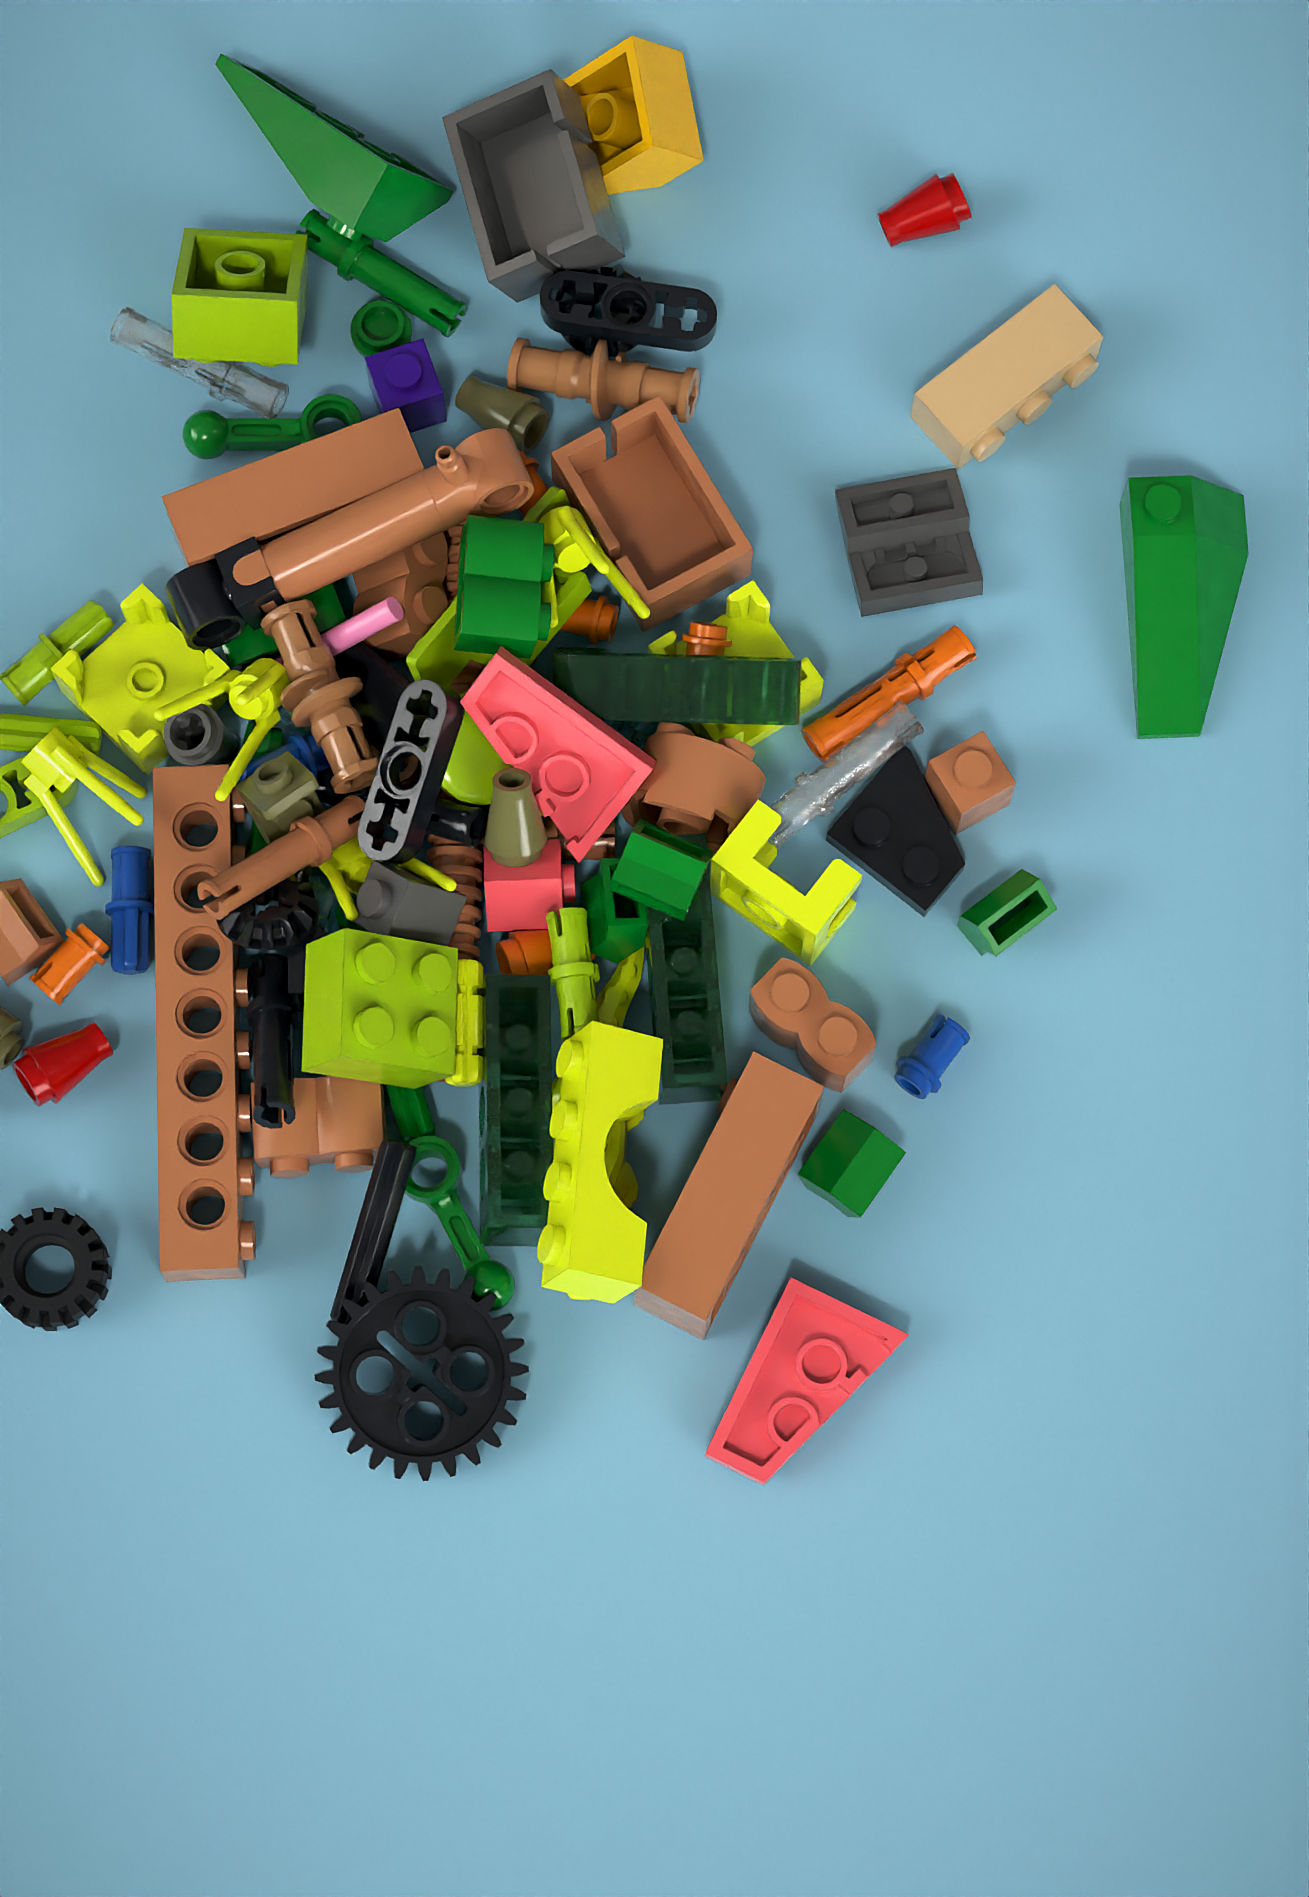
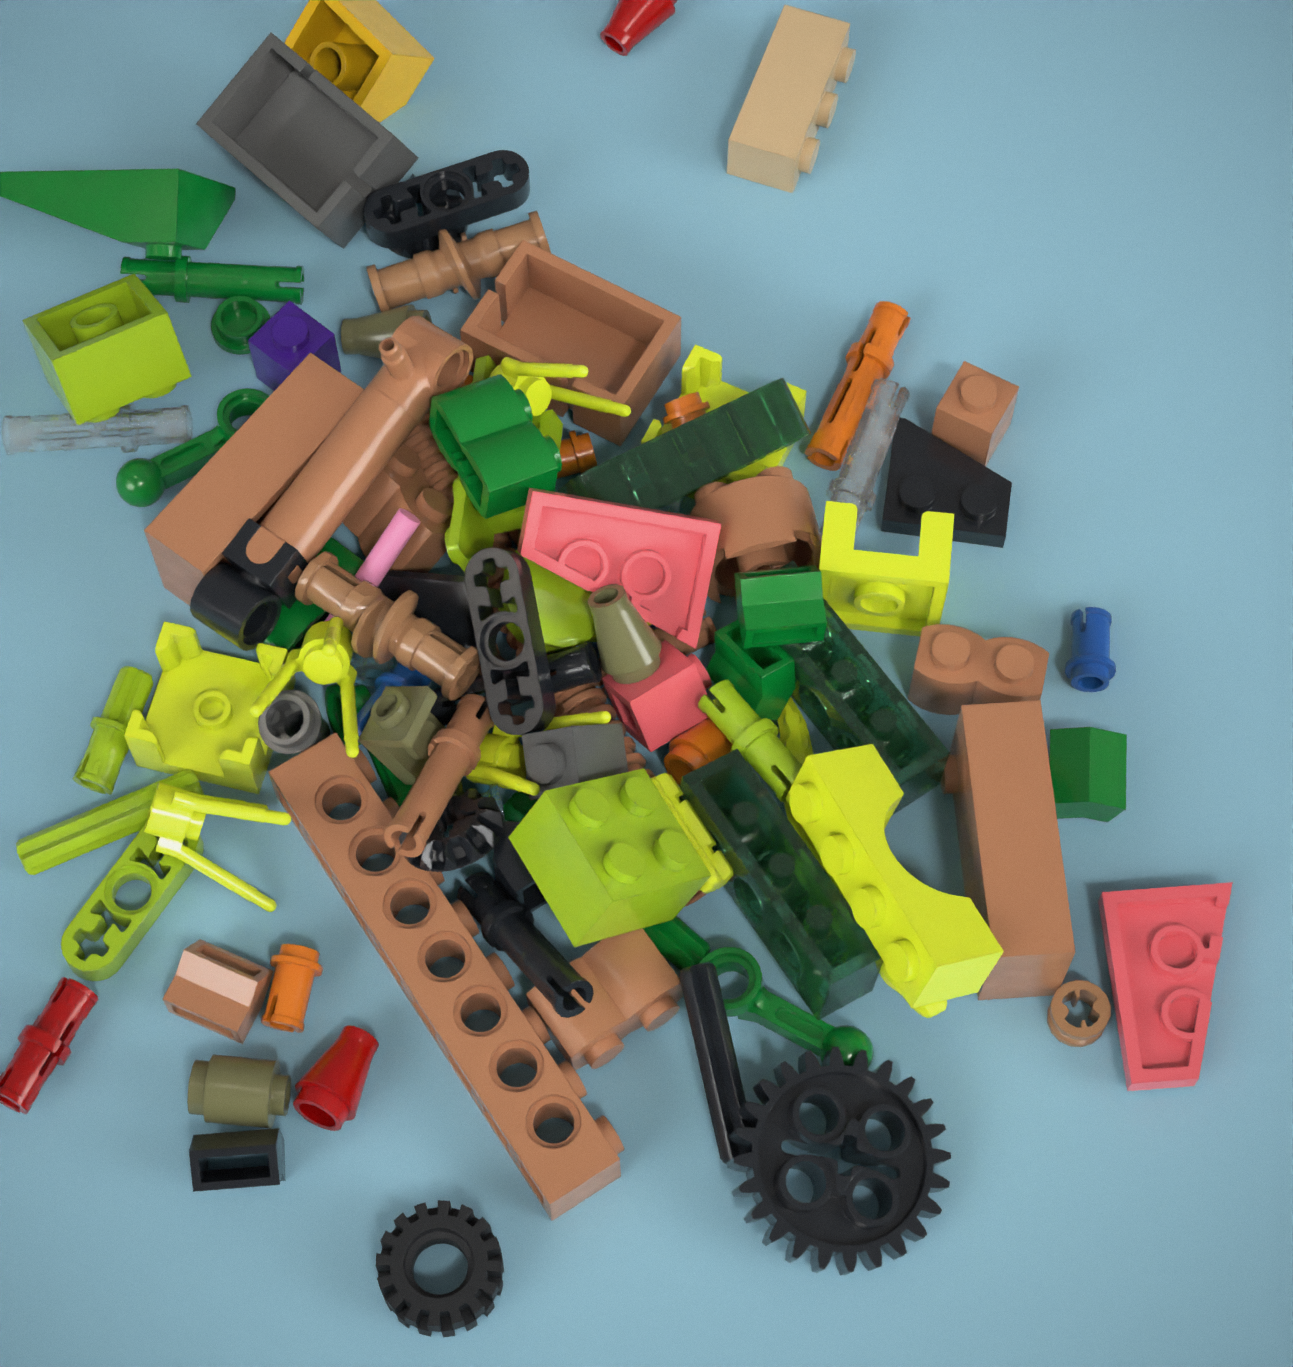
camera: 30 degrees left, 10 degrees down
blue axle [105,846,154,975] -> none
dark grey slope [835,468,983,617] -> none
green piece [957,869,1057,957] -> none
green wedge [1119,475,1249,739] -> none
none -> medium nougat bush [1047,980,1111,1047]

